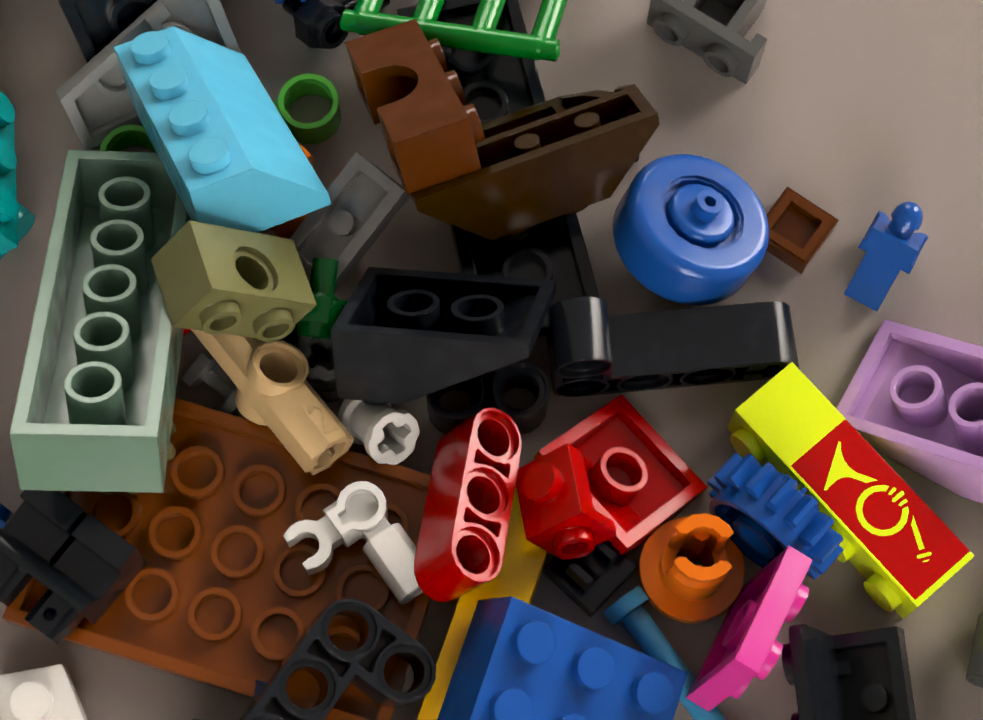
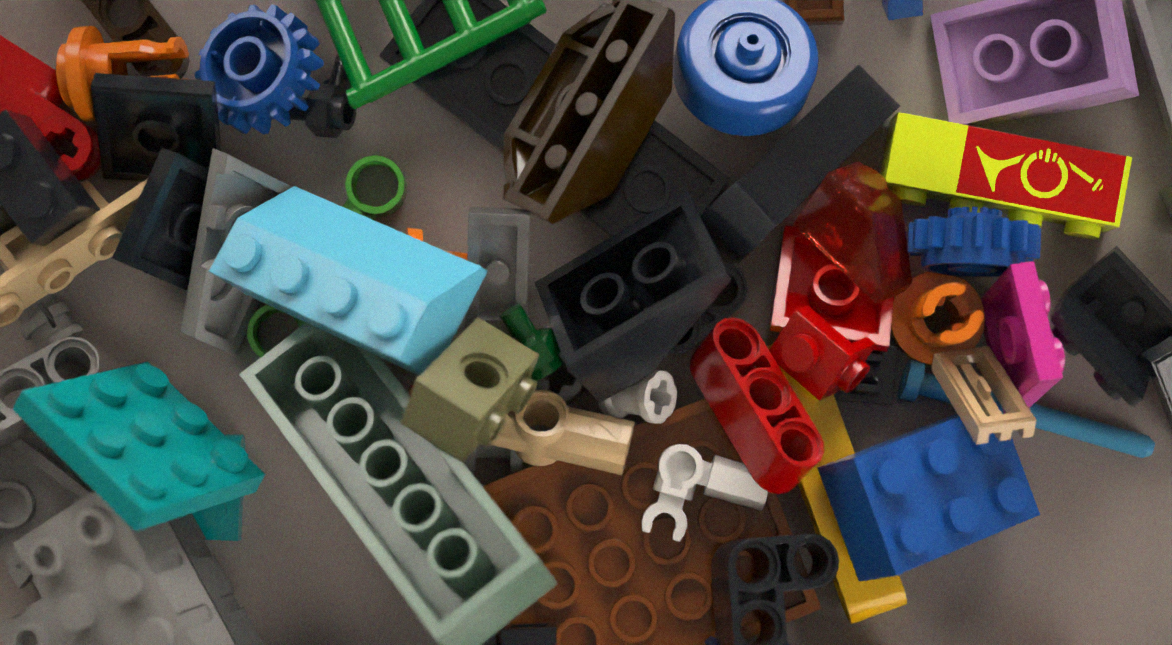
camera: 40 degrees left, 15 degrees up
reddish brown arch [345,19,485,195] -> none
none -> clear red slope [793,161,912,304]
none -> tan tile [931,346,1037,445]

